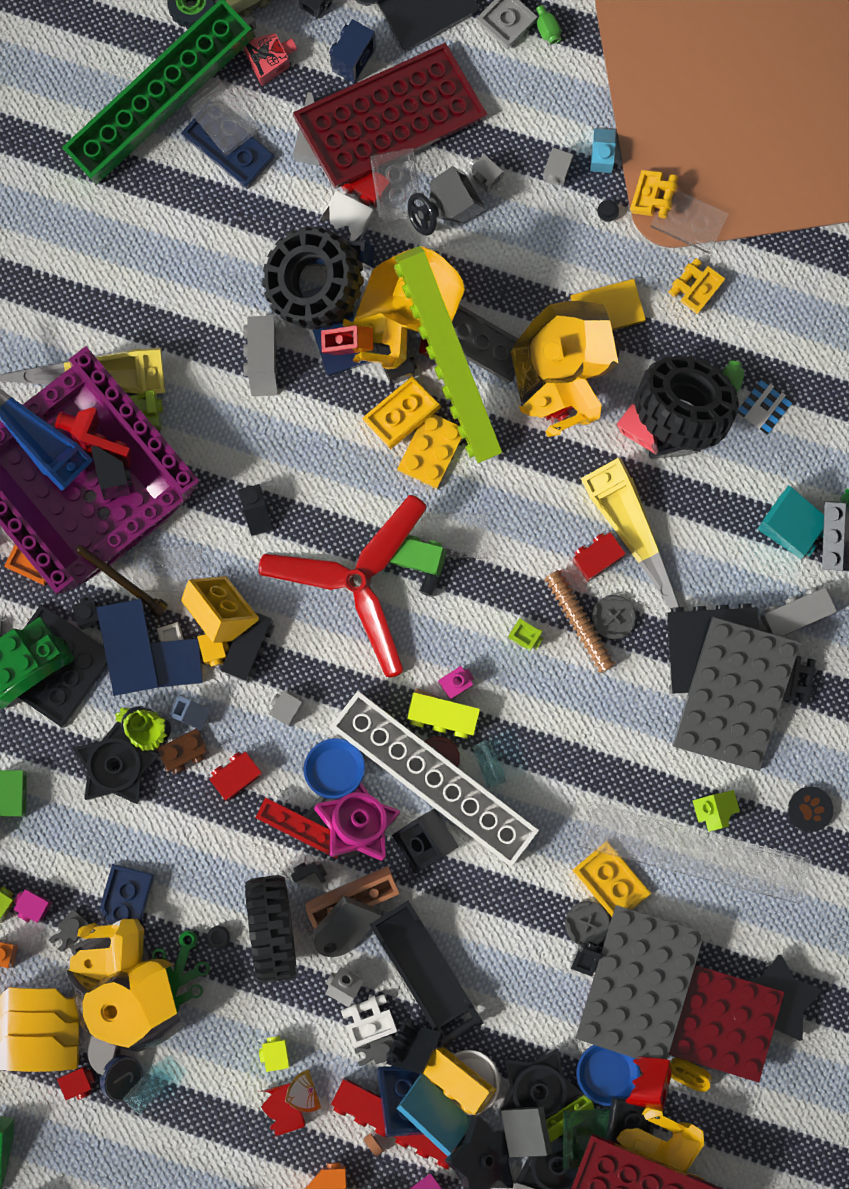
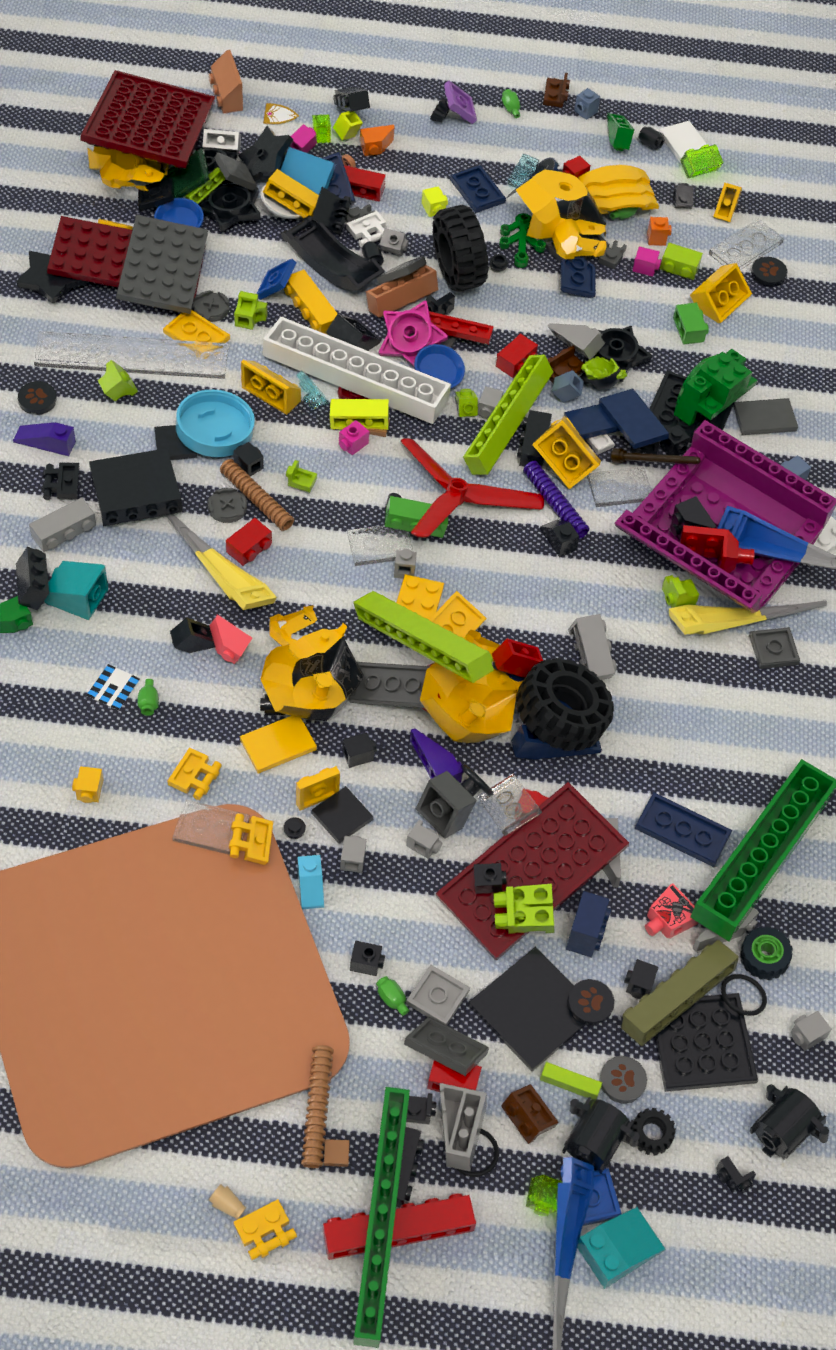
camera: 160 degrees right, 25 degrees down
clear tile [185,79,260,156] -> none
red piece [258,1083,306,1138] -> none
sticker [285,1069,321,1112] -> none
white piece [319,190,374,241] -> none
black bracket [570,941,603,977] -> none
red piece [626,1056,672,1111] -> none
black tyre [635,355,739,450] -> none
dark grey plate [672,616,801,771] -> none
none -> dark purple slope [13,422,76,456]
none -> yellow brick [72,766,104,803]
none -> black tile [154,425,197,460]
none -> medium azure piece [176,390,255,457]
none -> black brick [233,442,264,476]
none -> lime brick [234,291,268,330]
none -> yellow slope [241,360,301,415]
none -> blue tile [256,258,297,300]
none -> yellow brick [284,269,338,335]
none -> yellow plate [296,766,340,811]
none -> black tile [311,786,373,844]
none -> black brick [342,733,377,768]
none -> black brick [350,940,386,976]
none -> black brick [362,241,384,266]
none -> light grey brick [394,549,417,579]
none -> dark purple slope [410,728,464,783]
none -> dark blue tile [450,165,506,213]
none -> lime bracket [455,389,478,417]
none -> lime brick [463,355,553,475]
none -> black brick [474,863,507,894]
none -> lime hips [494,884,555,933]
none -> dark purple piece [523,461,590,539]
none -> light grey slope [548,323,605,360]
none -> dark grey tile [749,627,800,669]

